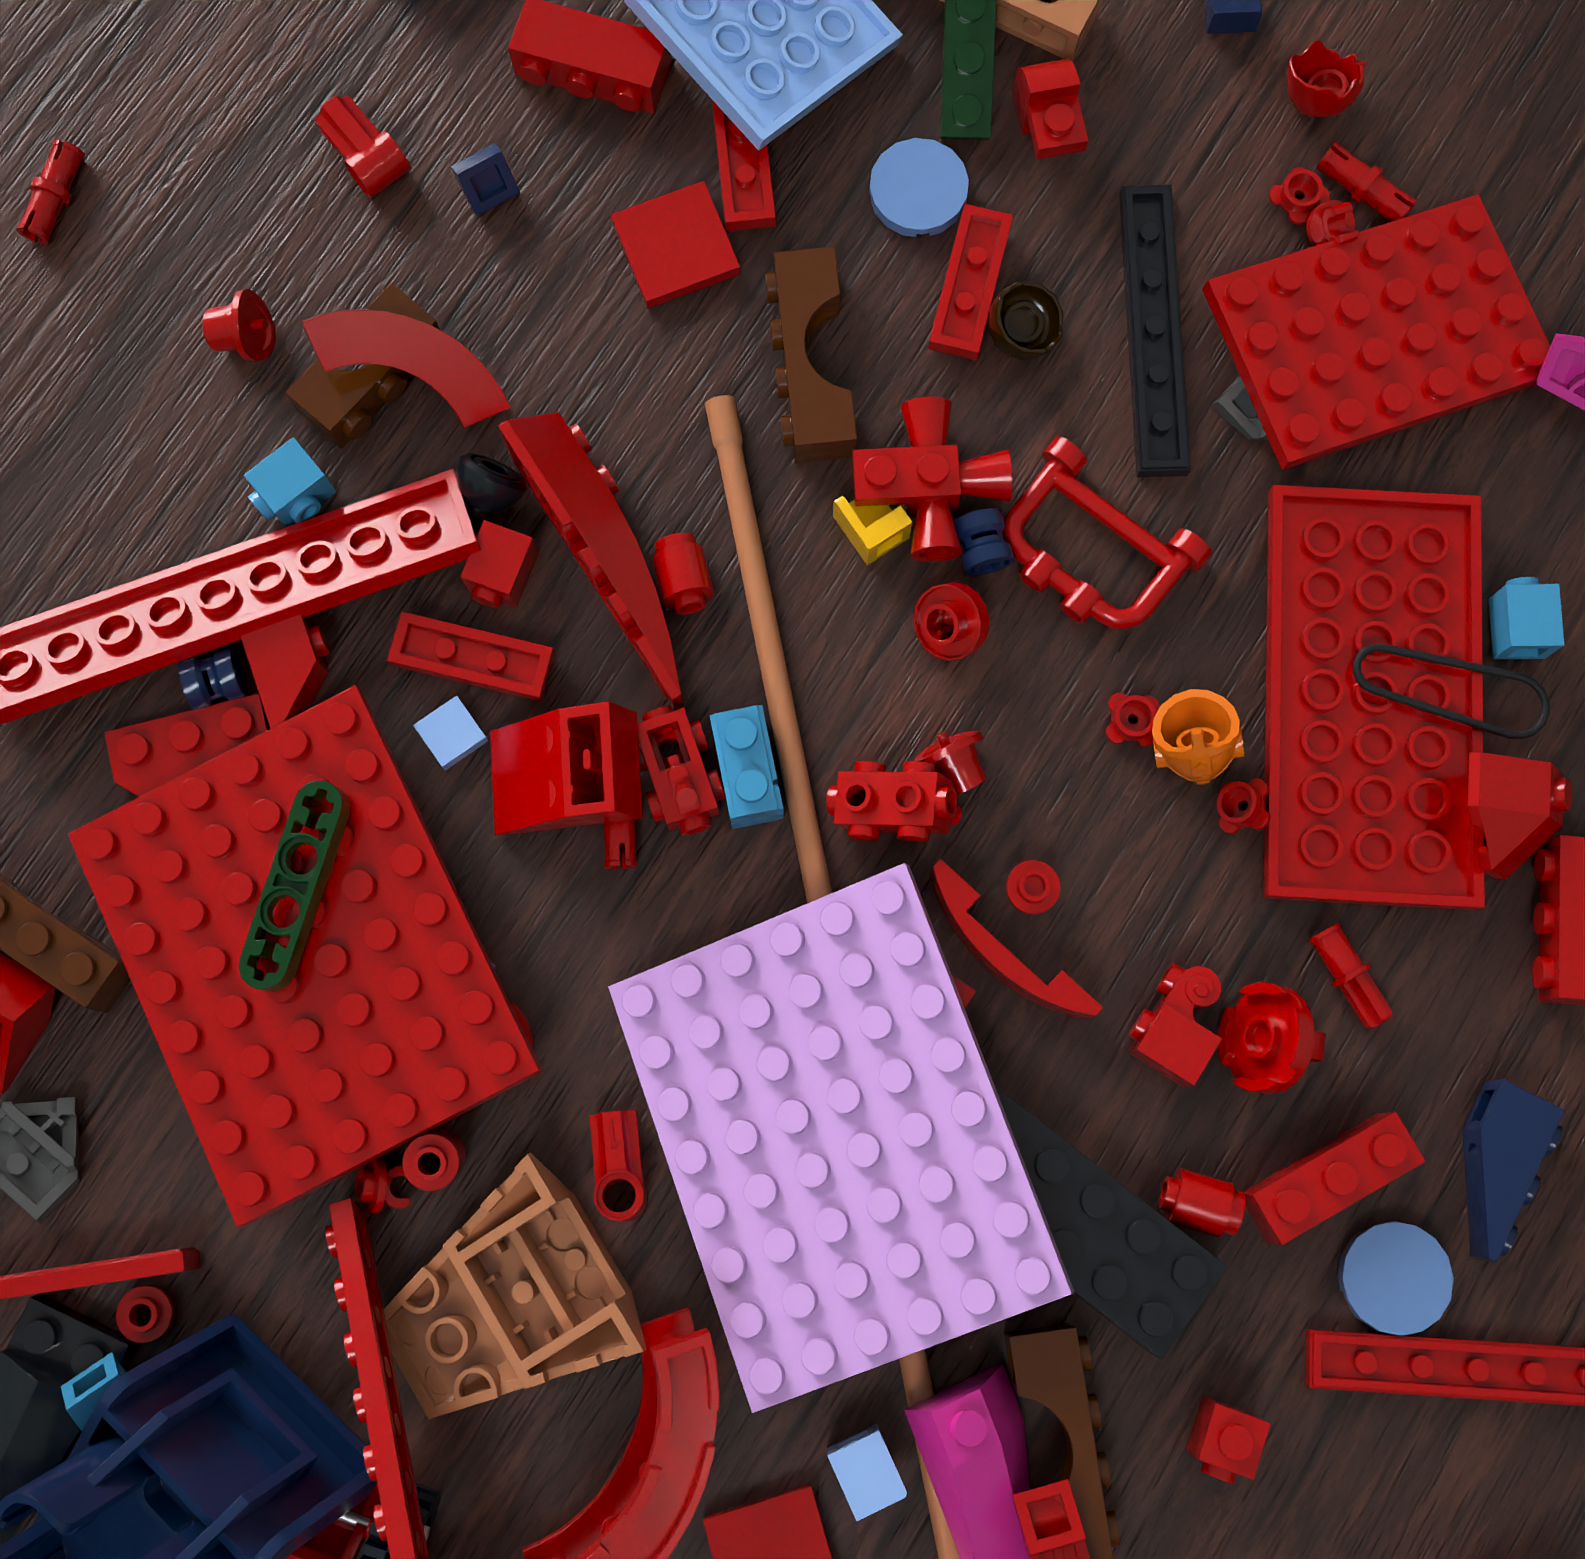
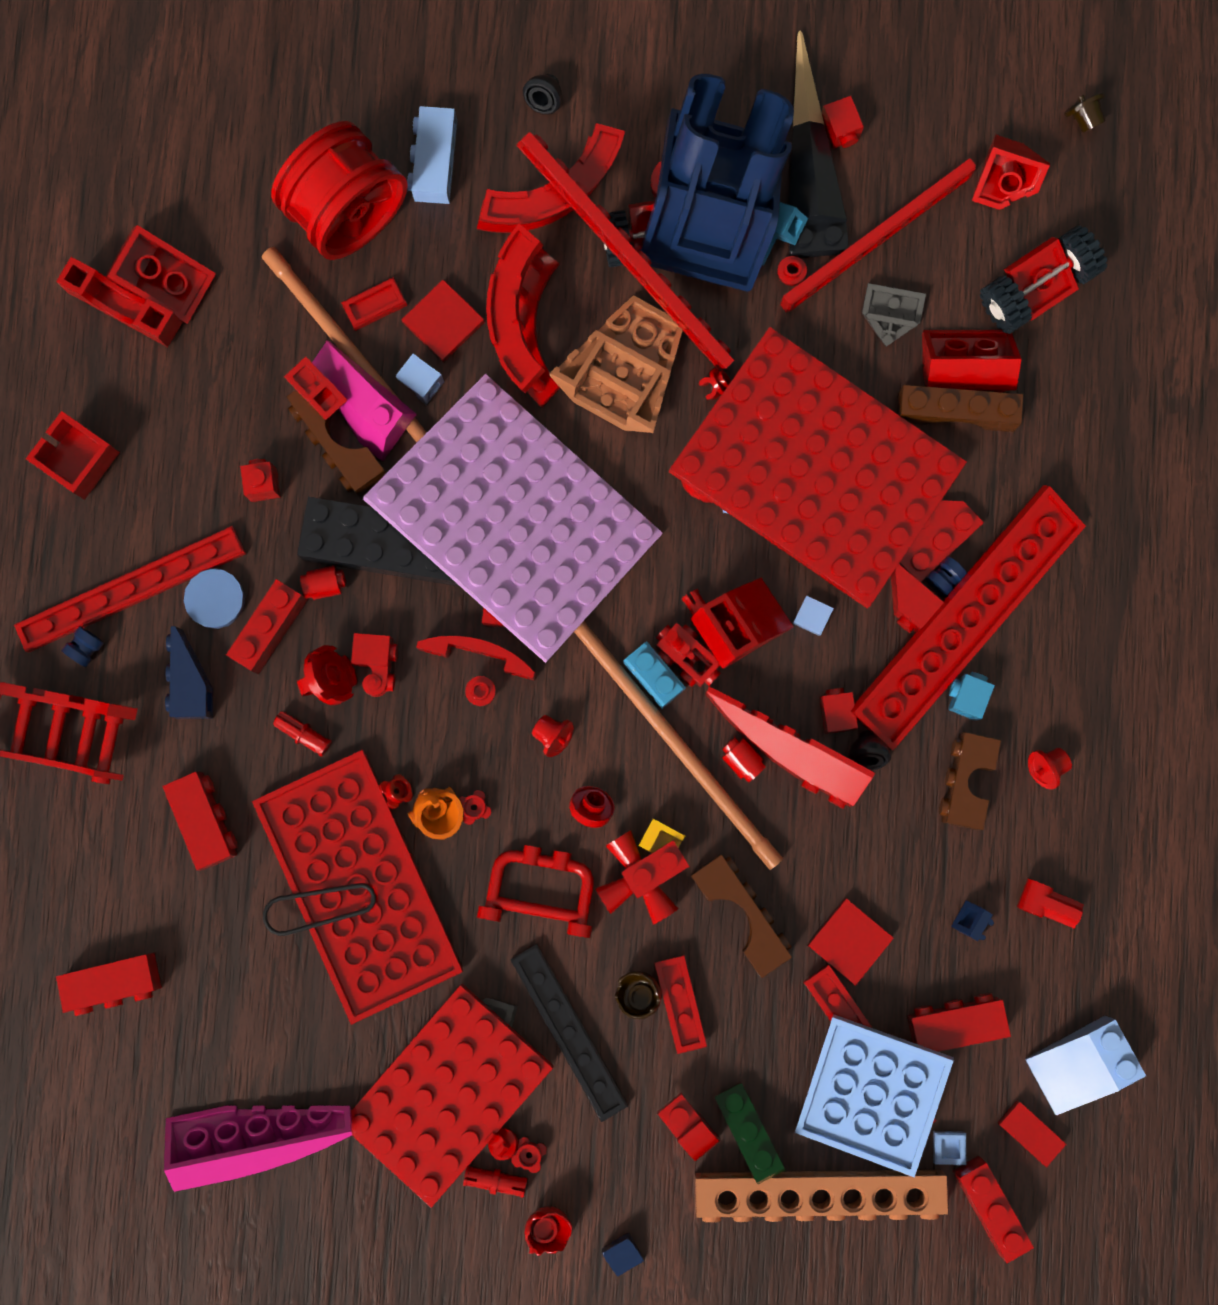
camera: 155 degrees right, 5 degrees up
red pin [16,139,85,245] -> none
dark green beam [239,780,350,992] -> none
red tile [301,309,511,428] -> none
red plate [387,611,555,702] -> none
red brick [402,1129,466,1191] -> none
red piece [589,1110,648,1223] -> none
red brick [826,761,962,842] -> none
medium blue tile [869,138,969,237] -> none
dark blue wheel [954,508,1015,576] -> none
red slope [1467,752,1572,880] -> none
dark azure brick [1488,577,1564,660] -> none

